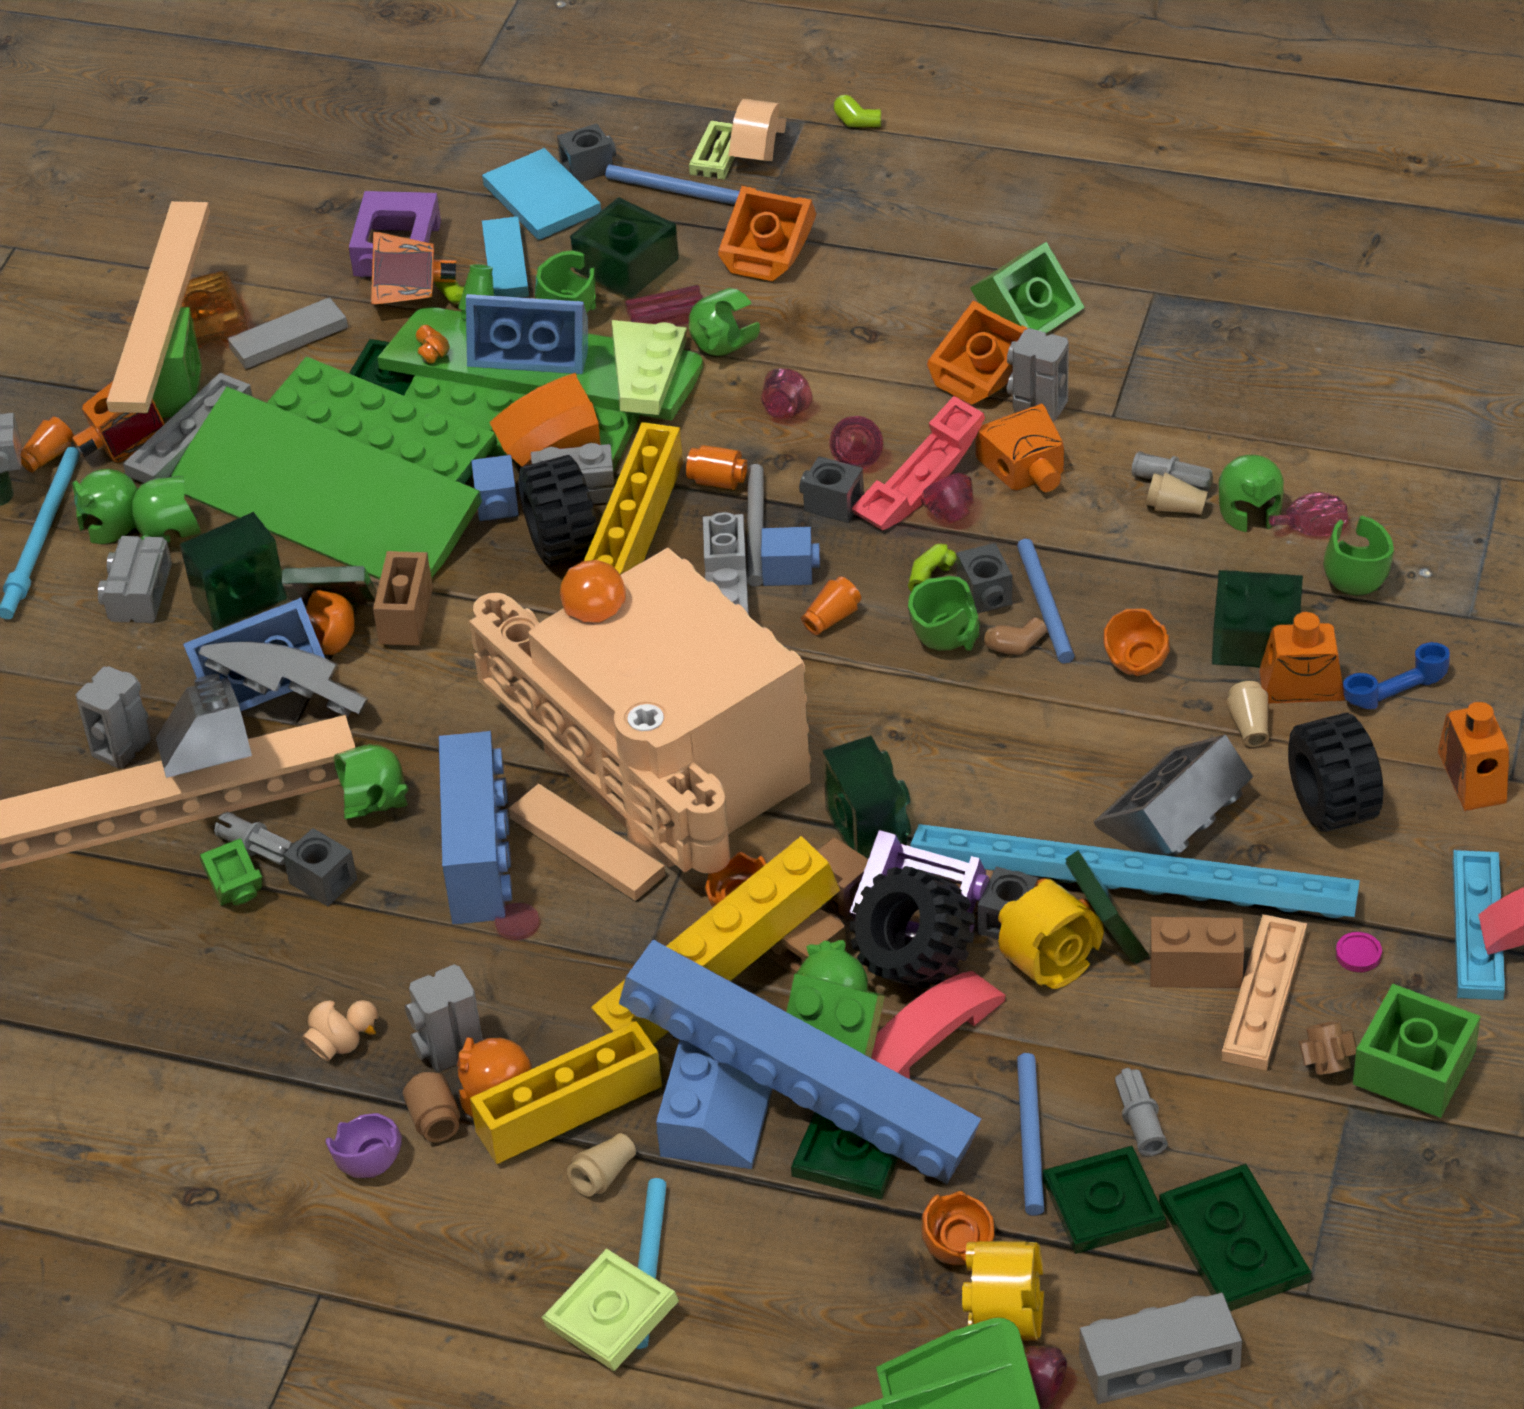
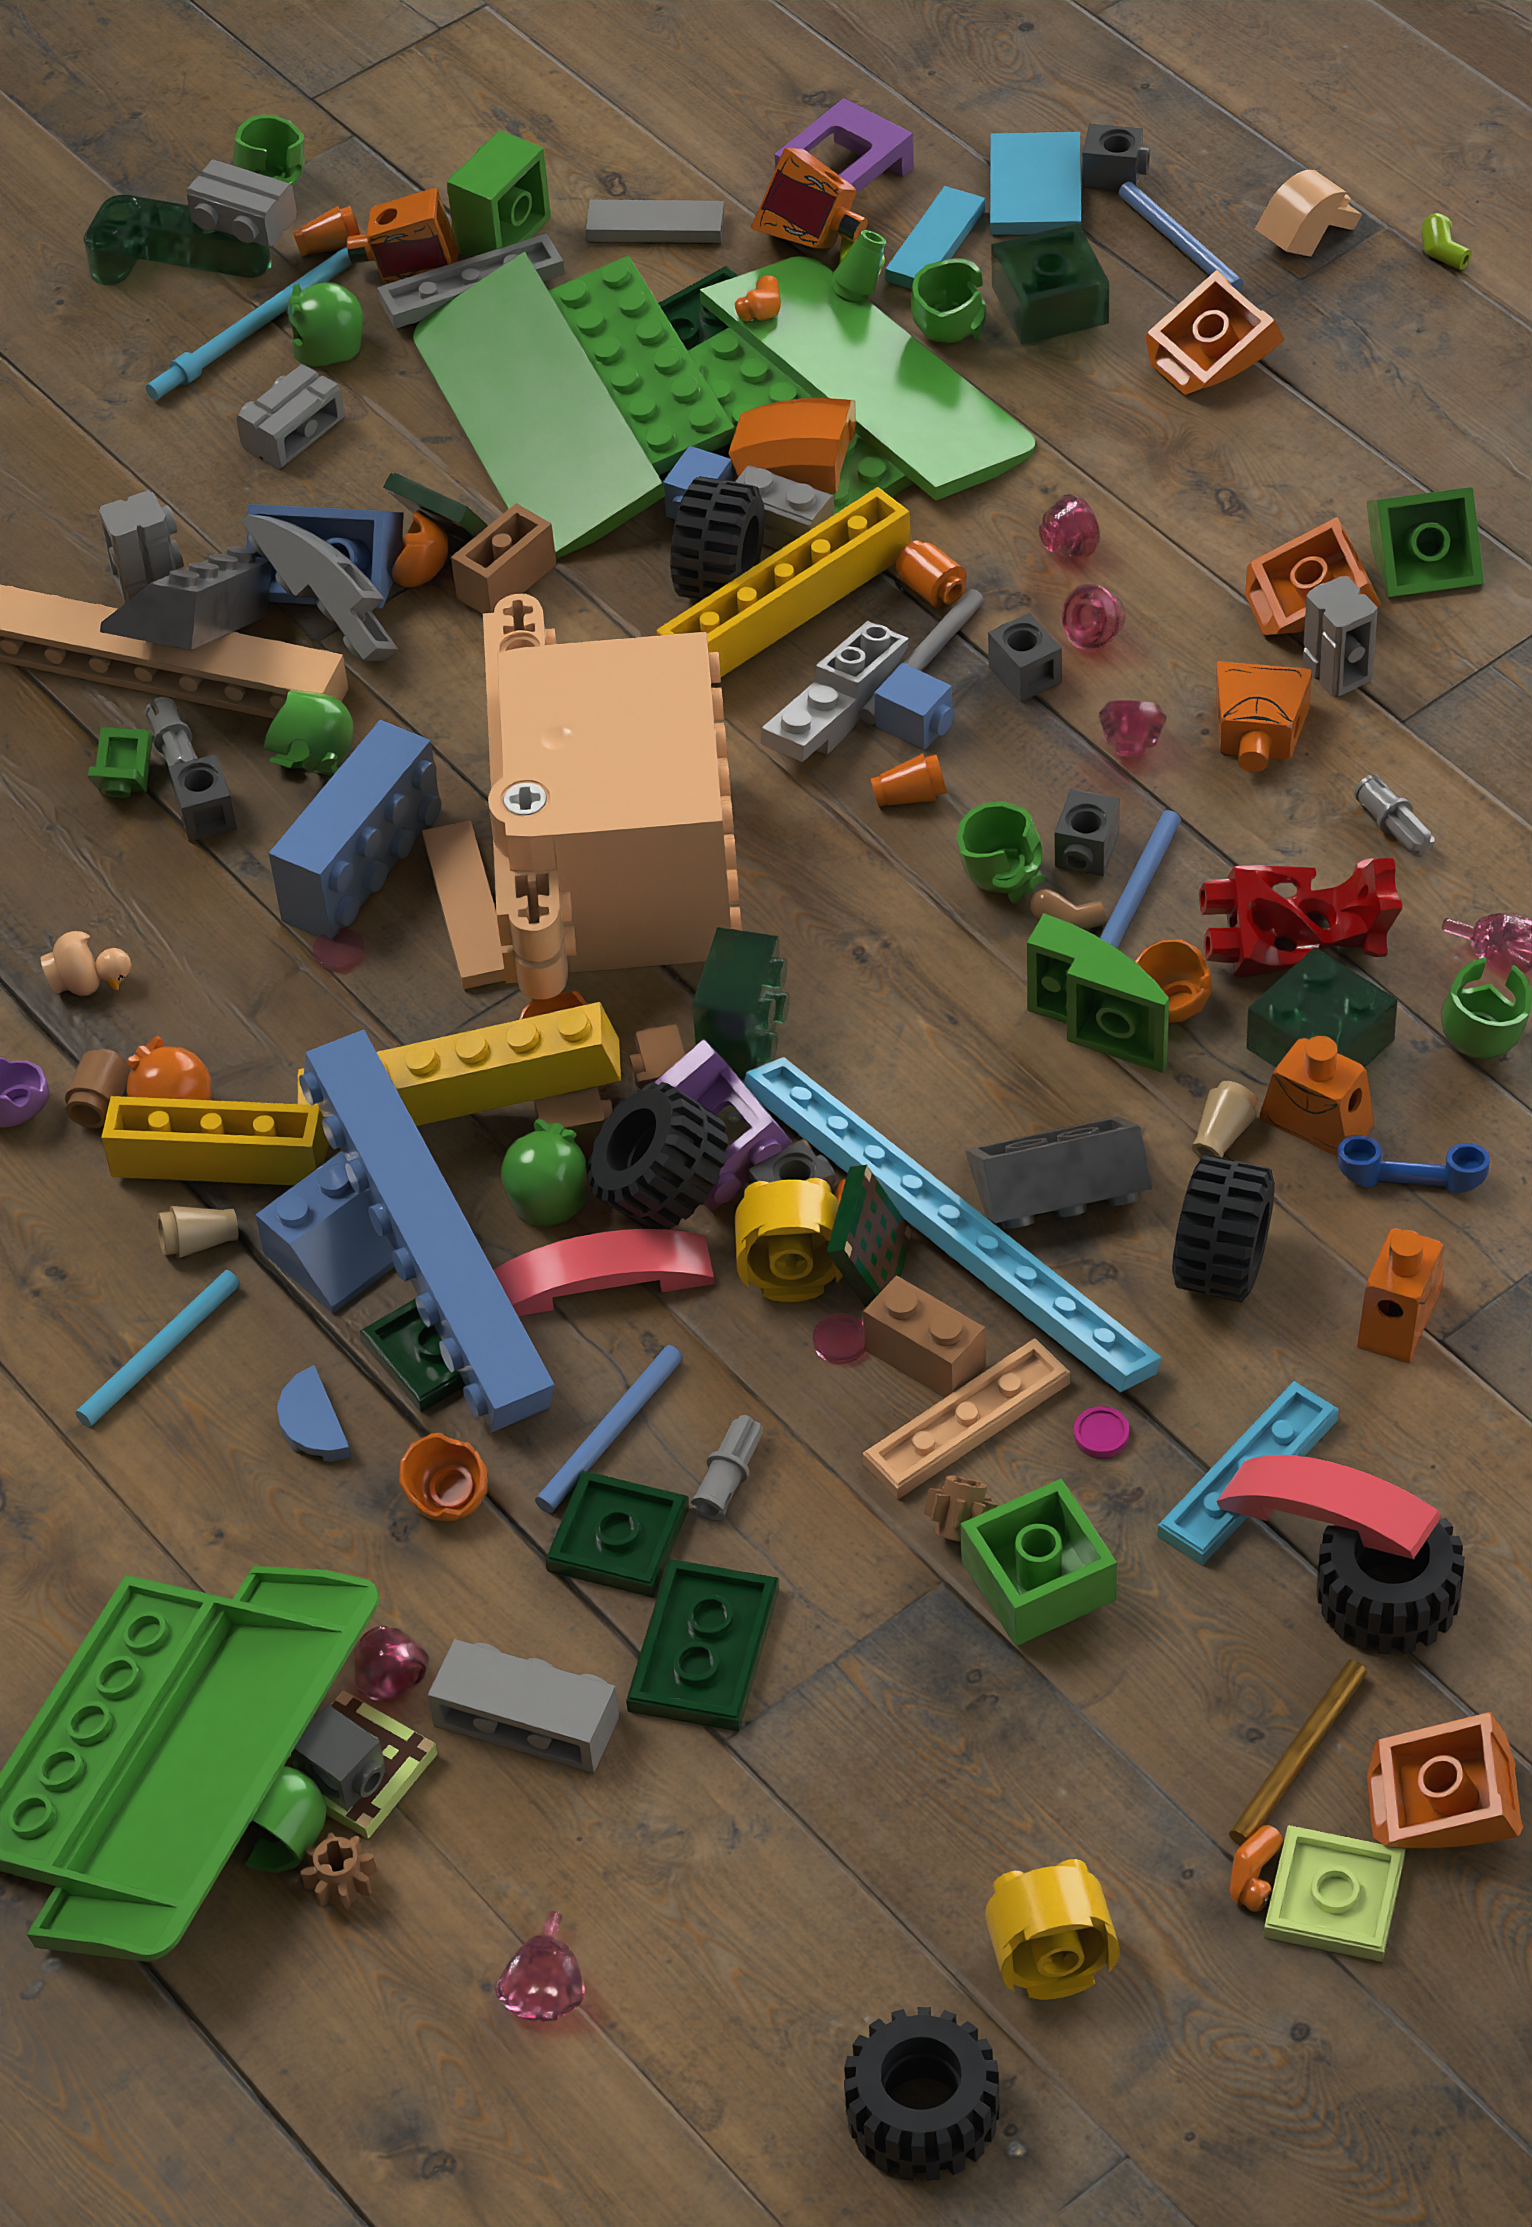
camera: 35 degrees right, 5 degrees up
light nougat tile [106,201,210,413] -> none
bright green helmet [131,476,201,542] -> none
clear green brick [180,512,287,631] -> none
clear orange brick [181,270,248,349] -> none
light grey brick [405,964,483,1072] -> none
medium blue slope [466,294,588,374] -> none
yellowish green tile [541,1249,679,1371] -> none
orange hair [560,560,626,622] -> none
yellowish green wing [612,320,687,415] -> none
clear pink tile [625,285,704,326] -> none
bright green helmet [688,288,760,356] -> none
yellowish green tile [689,121,735,179] -> none
bright green plate [786,973,885,1058] -> none
coral slope [851,396,985,531] -> none
lime arm [908,543,957,592] -> none
yellow brick [962,1241,1044,1341] -> none
tan cone [1145,472,1208,515] -> none
bright green helmet [1218,454,1284,532] -> none
none -> medium blue tile [277,1365,352,1462]
none -> clear pink piece [813,1314,866,1364]
none -> bright green slope [1027,913,1169,1073]
none -> red hips [1199,858,1403,977]

